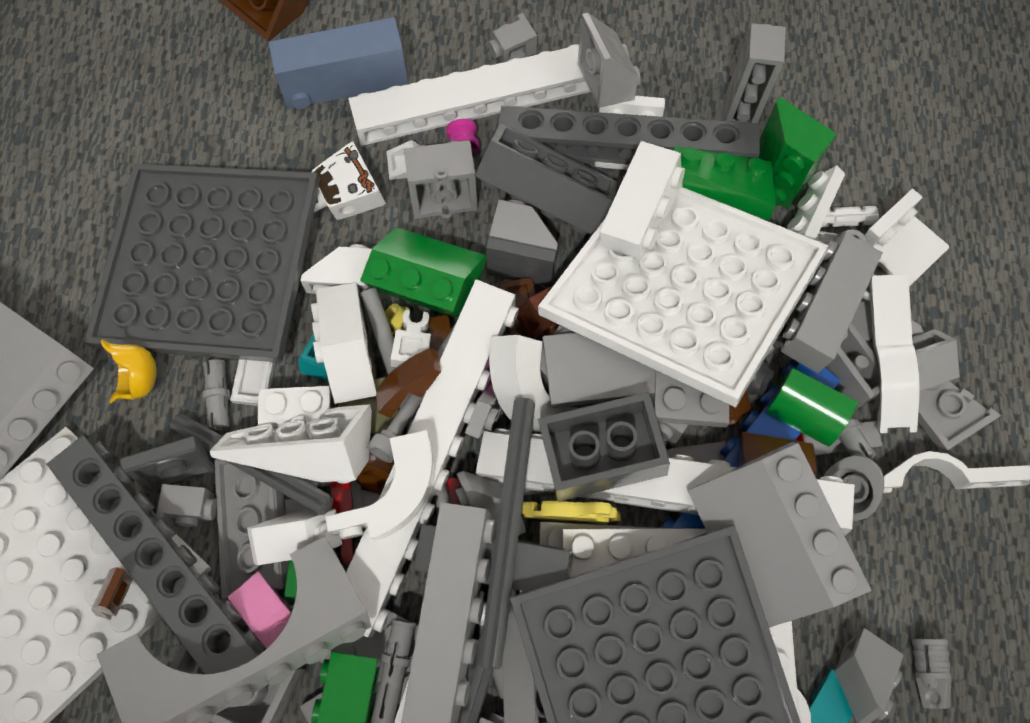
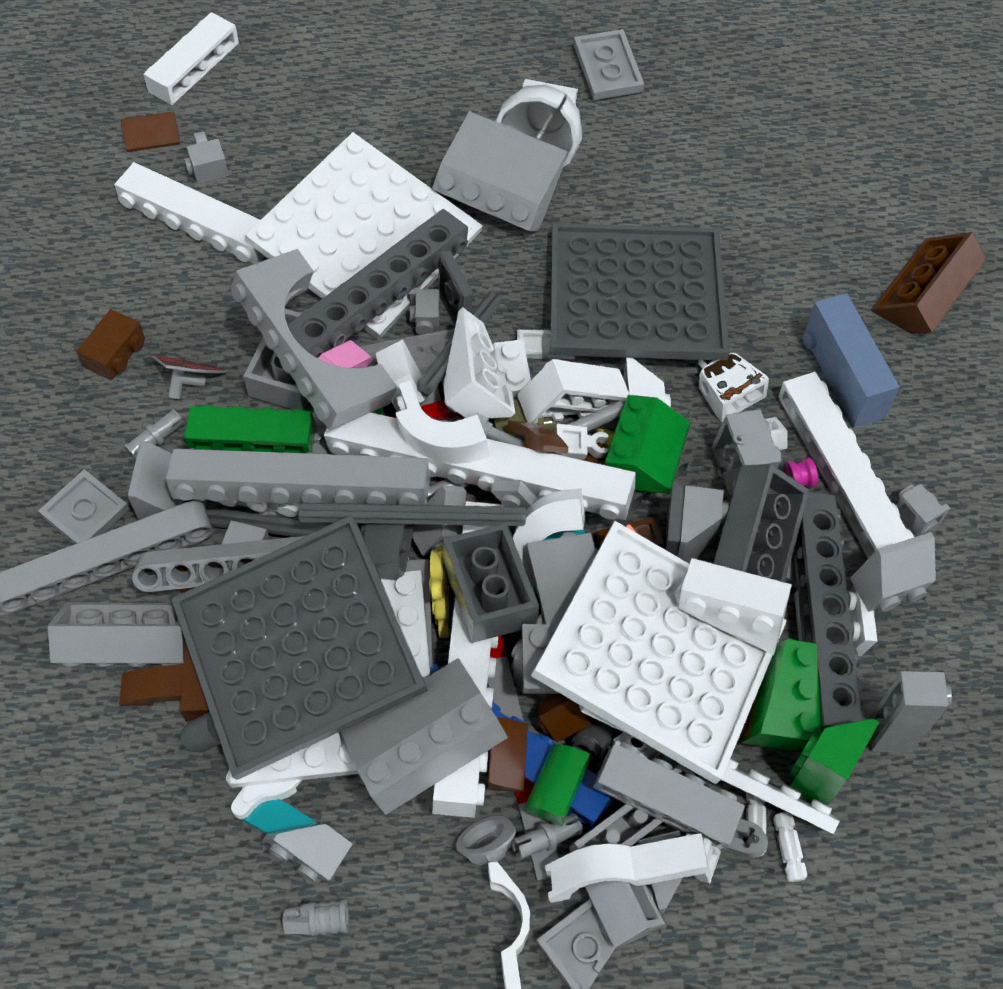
camera: 85 degrees right, 10 degrees down
reddish brown slope [91,567,133,620] -> none
yellow hair [101,339,157,404] -> none
light grey pin [202,359,231,431] -> none
white bracket [864,189,949,286] -> none

